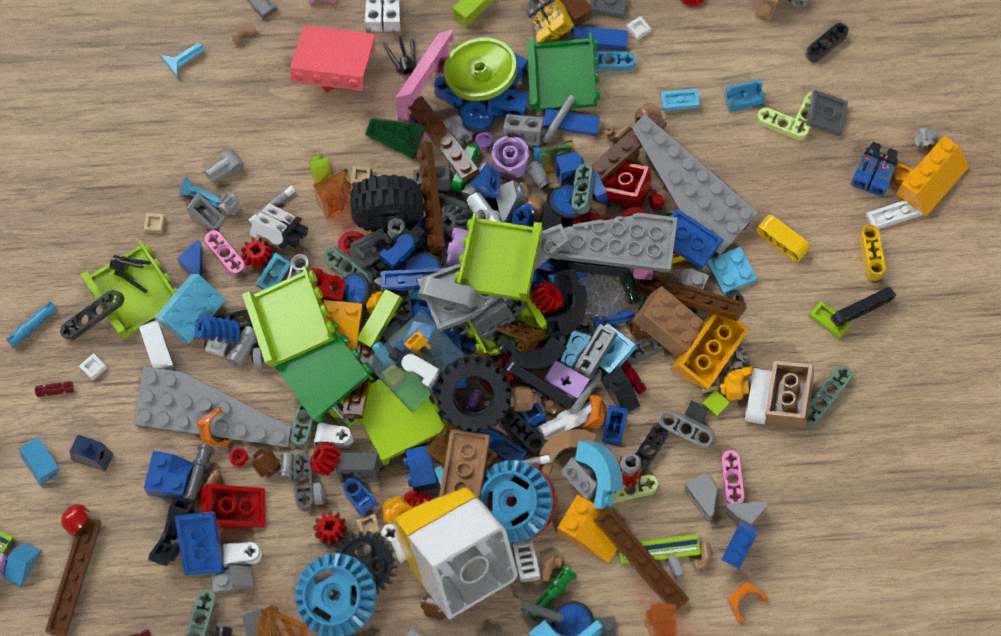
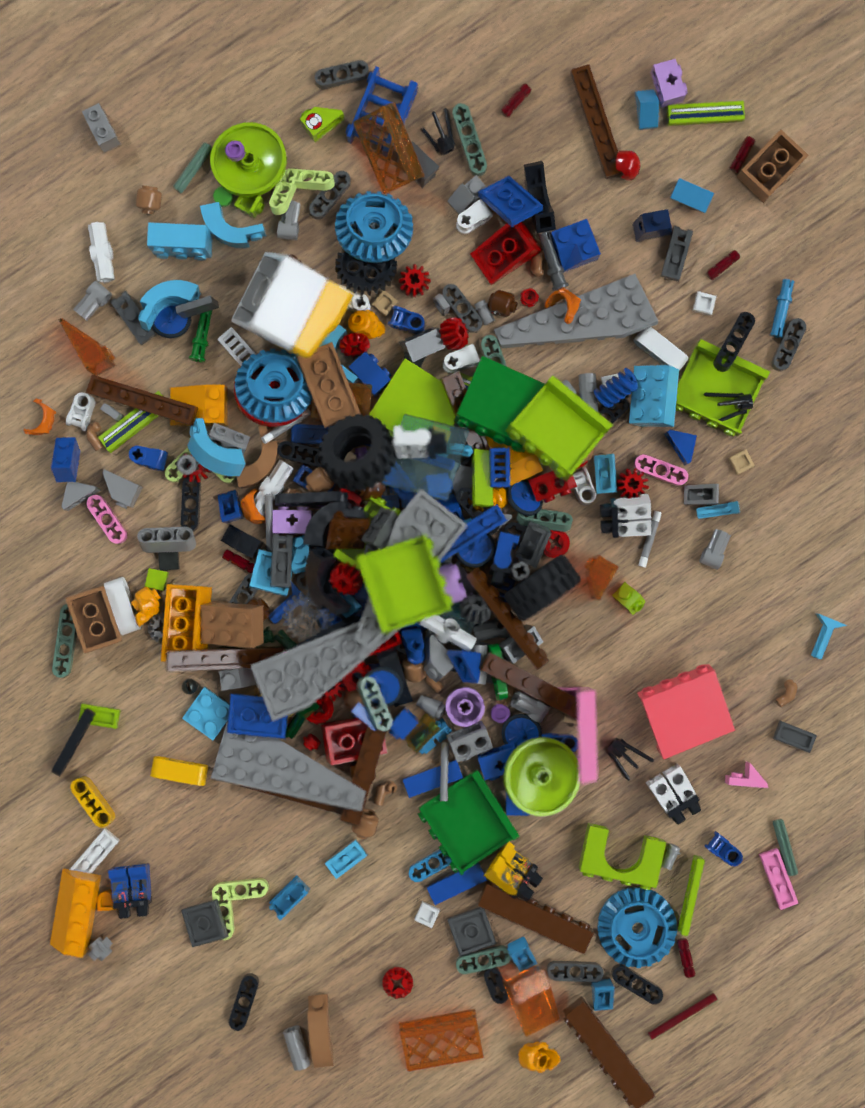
camera: 150 degrees right, 20 degrees up
light grey gear [217,193,241,216] -> none
tan tile [351,166,372,186] -> none
dark green wing [365,117,427,159] -> none
light orange tile [404,330,431,357] -> none
light grey beam [418,276,478,312] -> none
medium nougat arm [540,555,564,582] -> none
none -> white piece [66,392,96,431]
none -> blue piece [129,446,168,471]
none -> blue slope [489,448,510,487]
none -> dark grey plate [660,226,693,282]
none -> dark grey beam [771,318,806,371]

